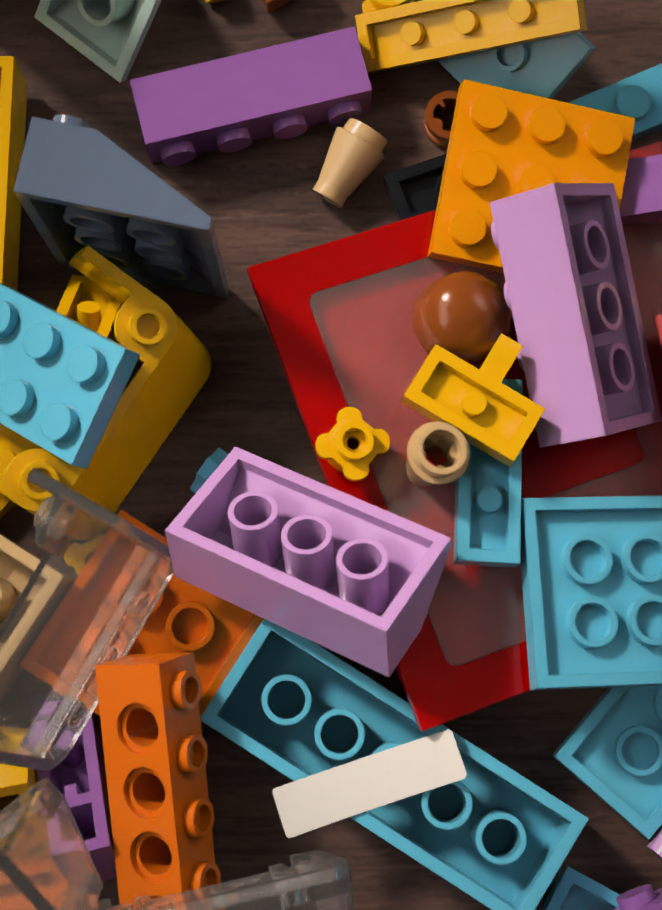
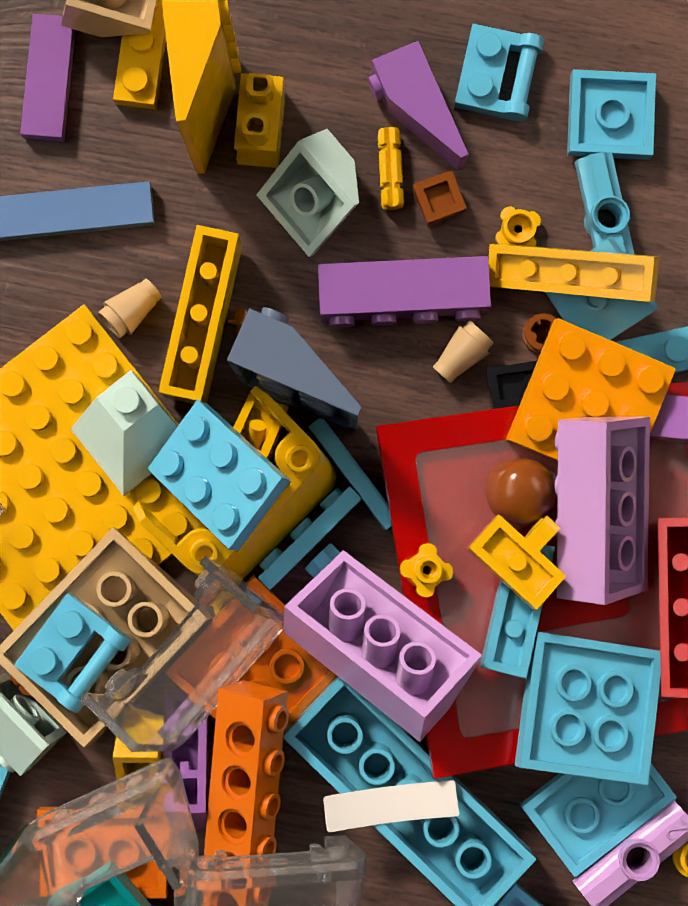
camera: 10 degrees right, 5 degrees up
tan cone [405,421,470,487] -> none
none -> medium azure plate [258,486,362,590]
none -> medium azure tile [308,418,392,530]

